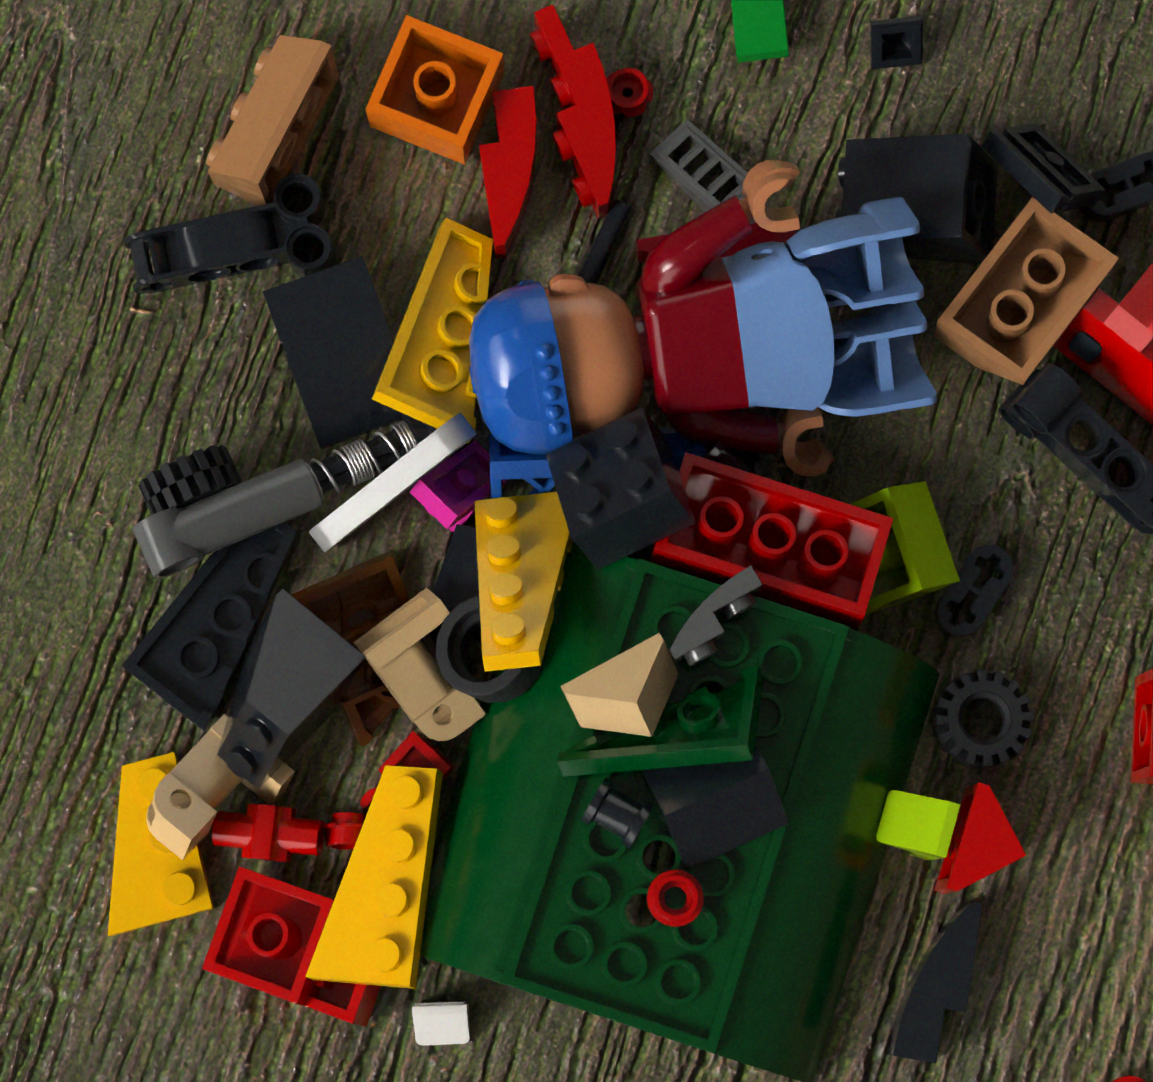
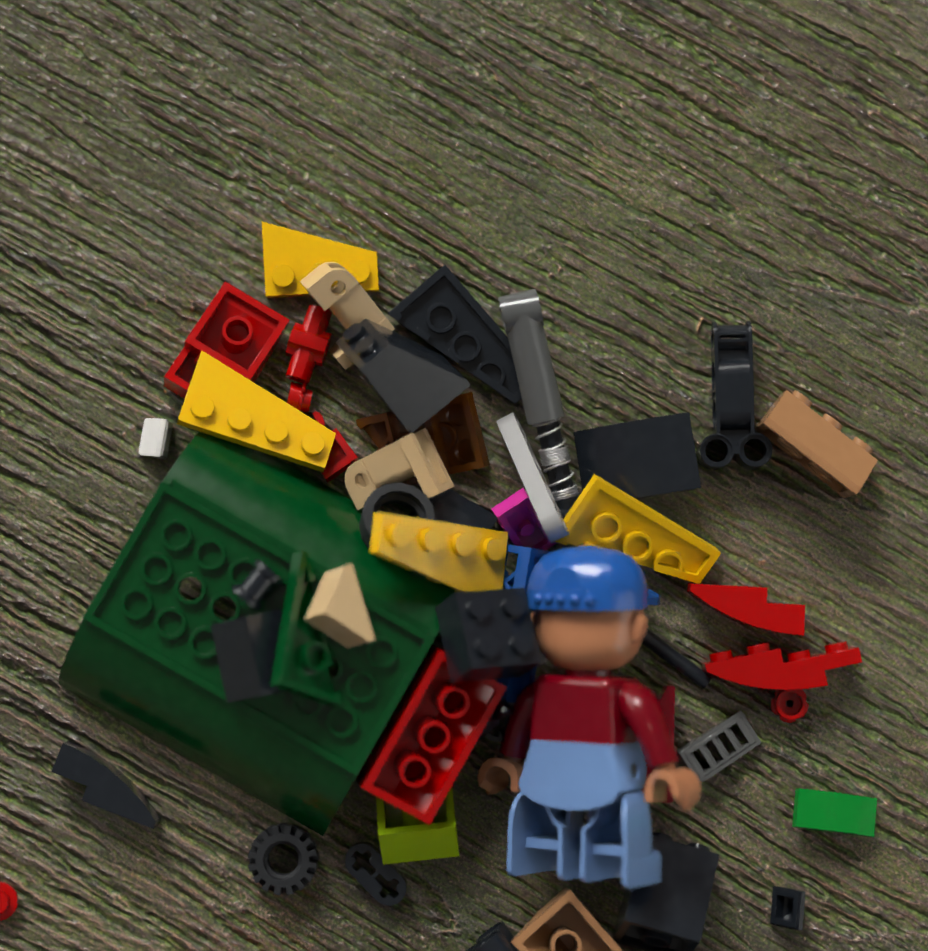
camera: 105 degrees right, 5 degrees up
black tyre [138,445,243,515] -> none
orange brick [366,15,505,165] -> none
red plate [647,870,704,927] -> none
dark grey slope [669,566,762,666] -> none
lime slope [876,790,961,861] -> none
red slope [934,782,1027,894] -> none

